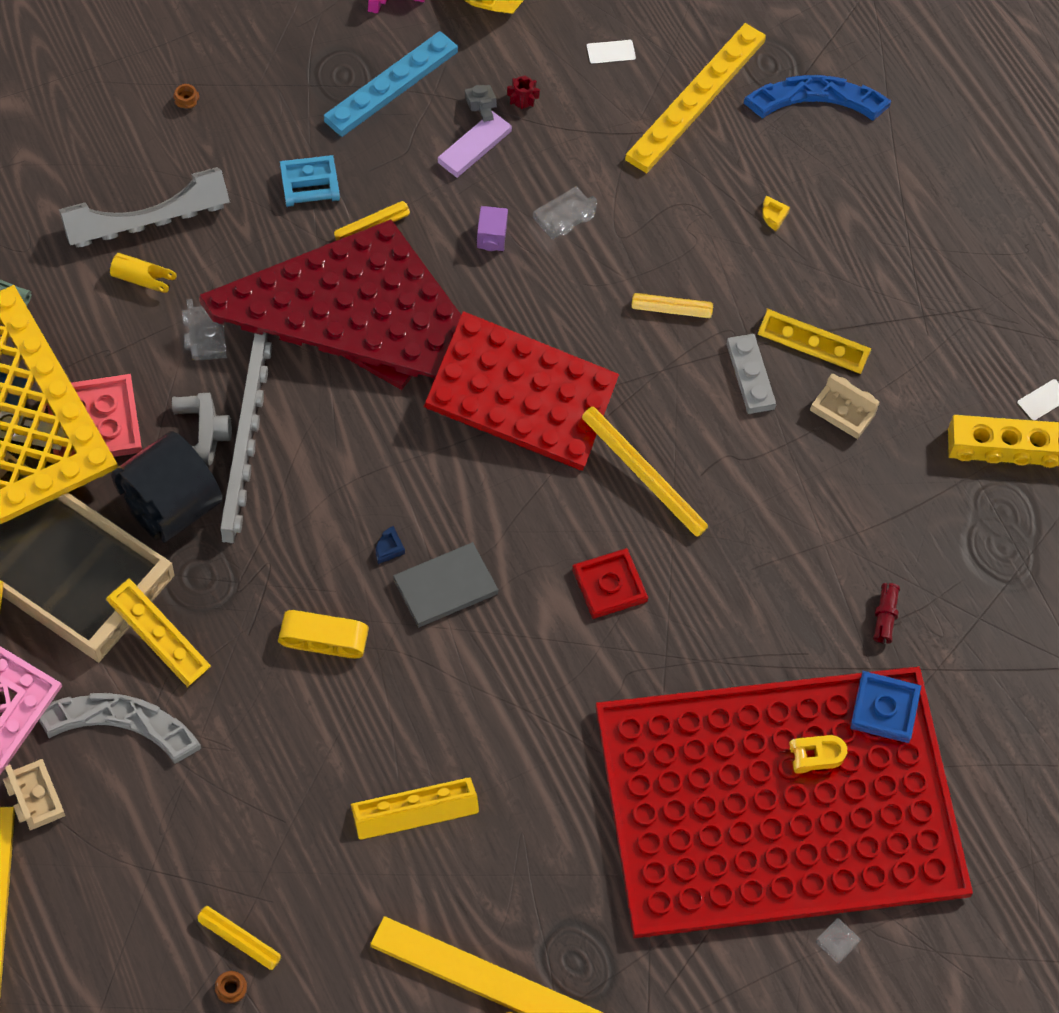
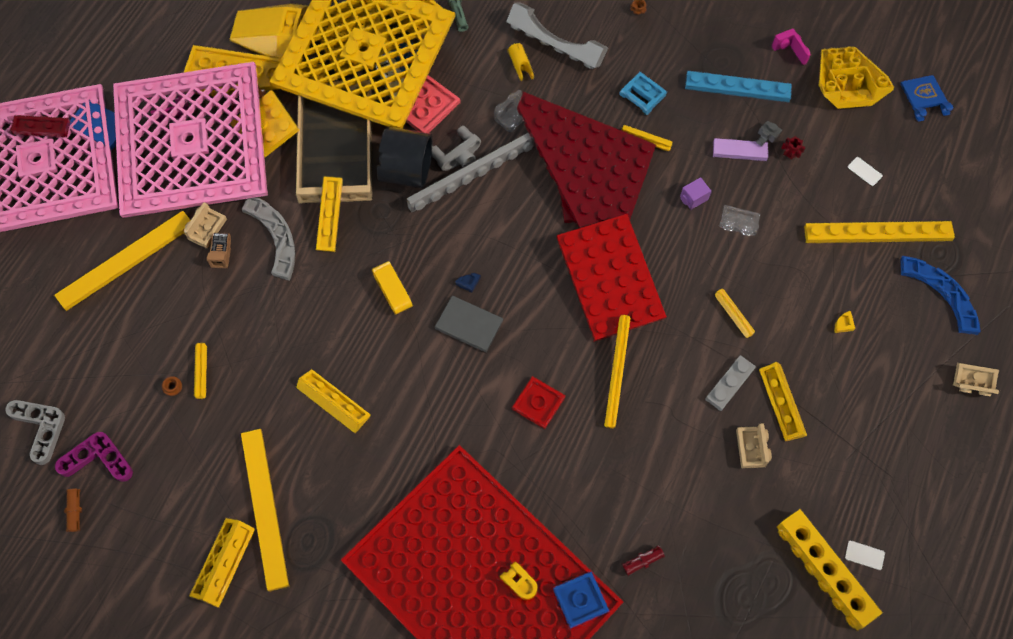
camera: 55 degrees right, 5 degrees up
none -> medium nougat leg [207,233,231,268]
none -> tan bracket [953,363,999,396]

